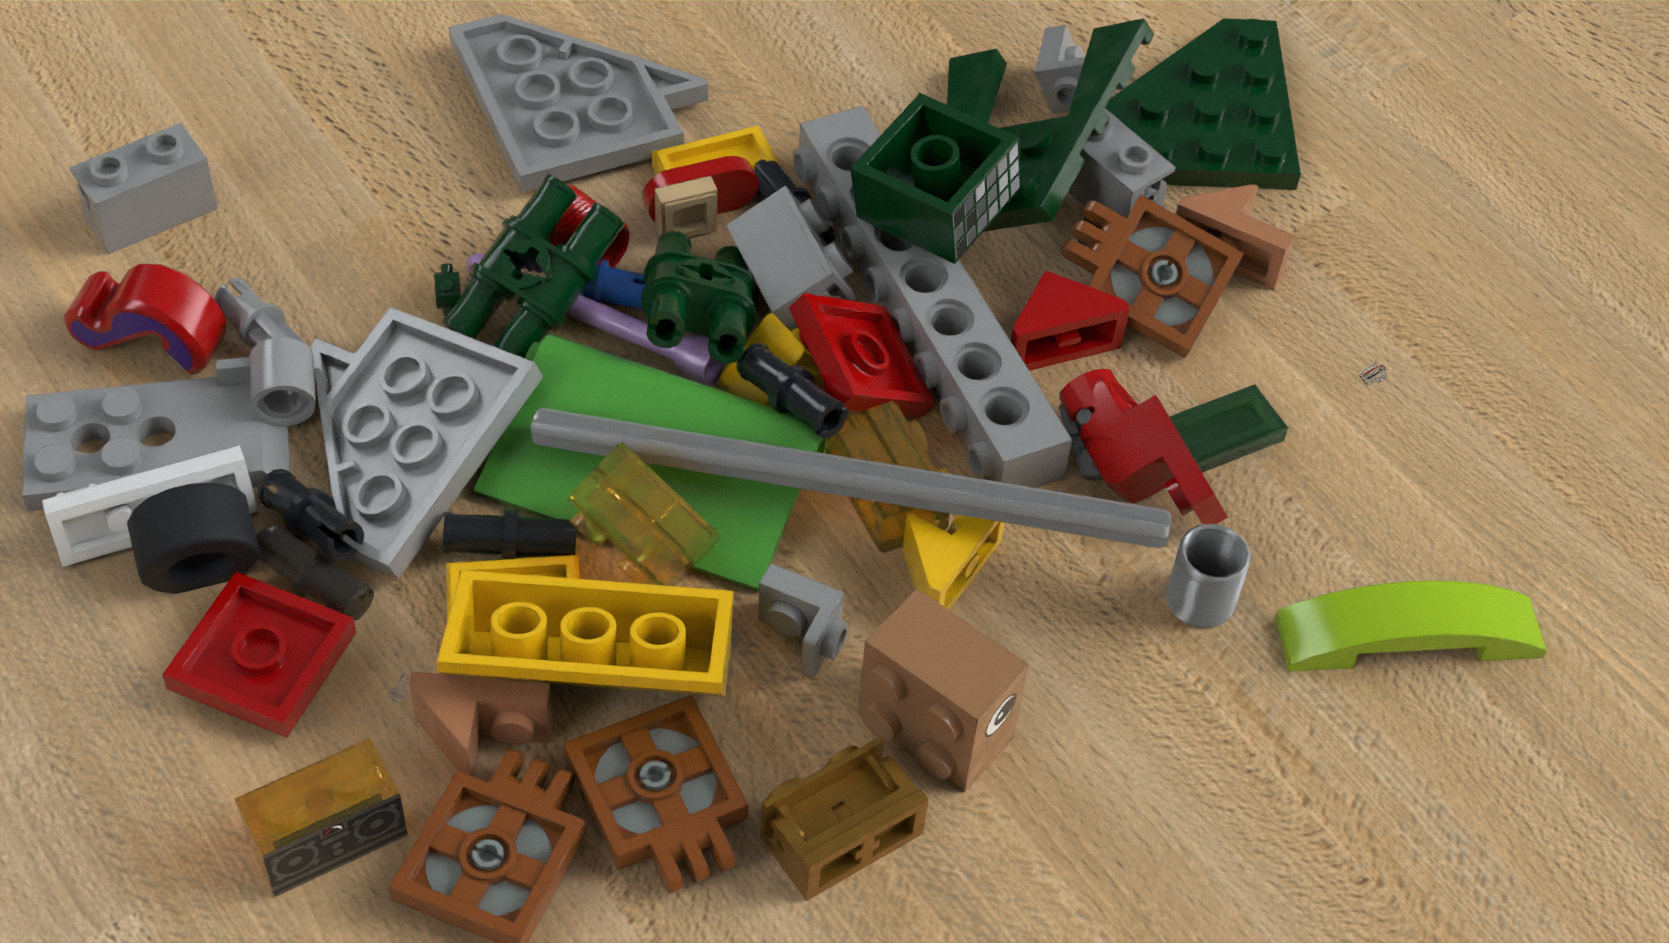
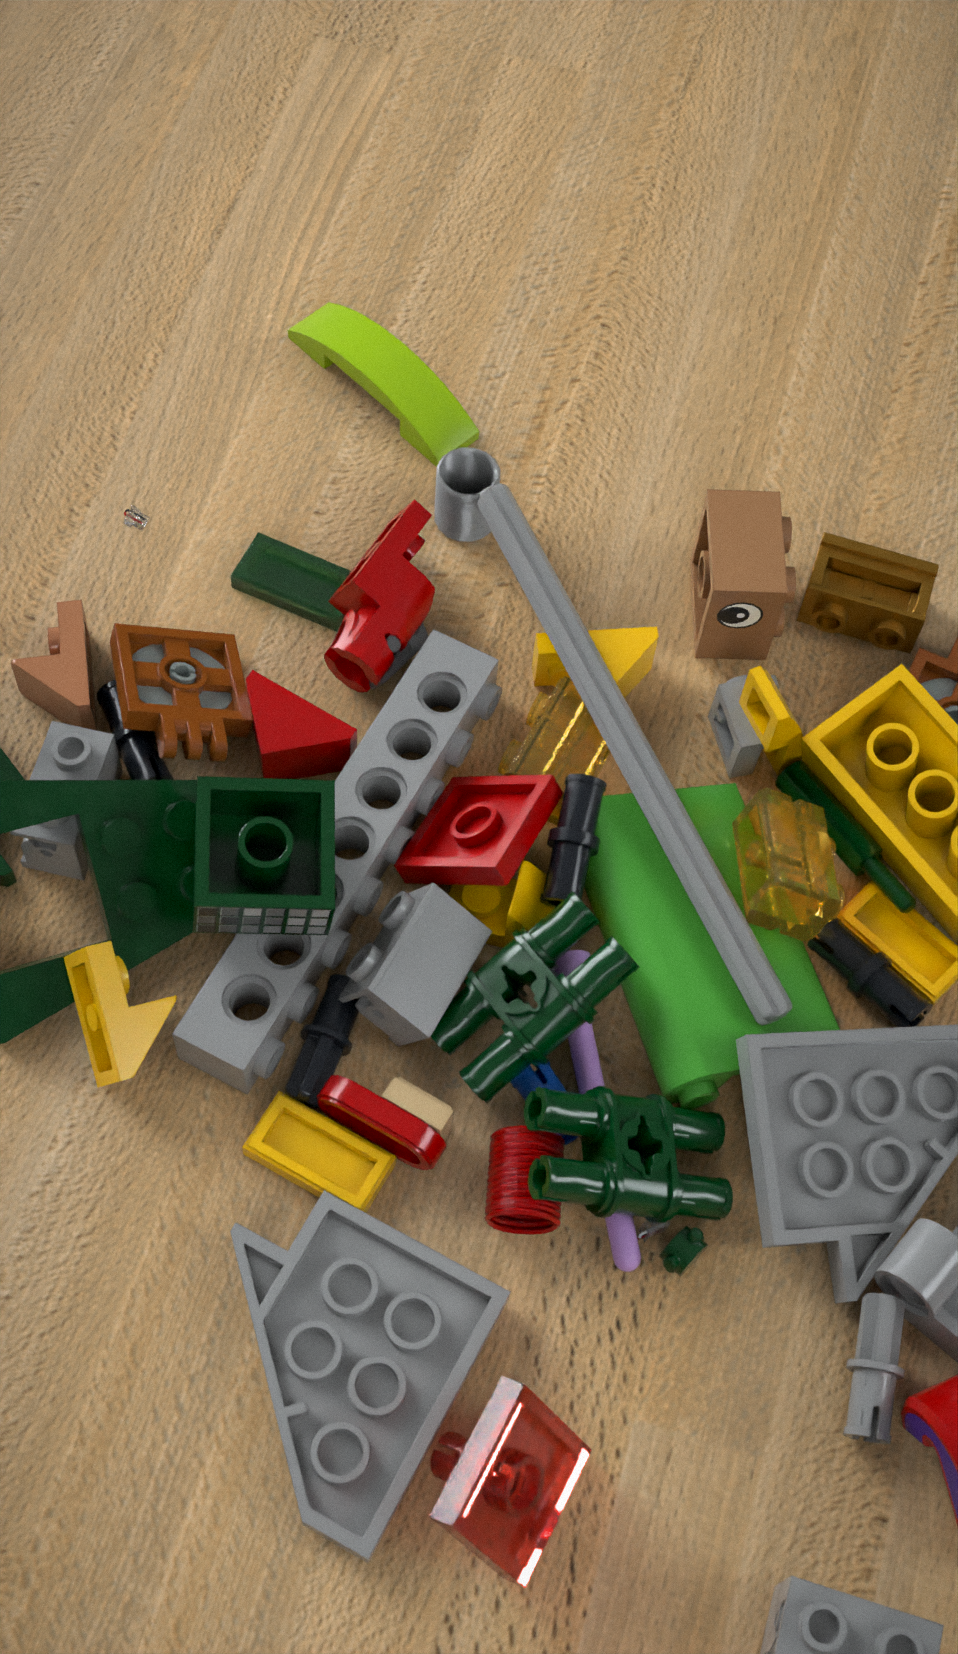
camera: 130 degrees left, 10 degrees up
none -> yellow slope [63,941,177,1088]
none -> clear red tile [429,1376,592,1588]
none -> yellow slope [739,665,803,775]

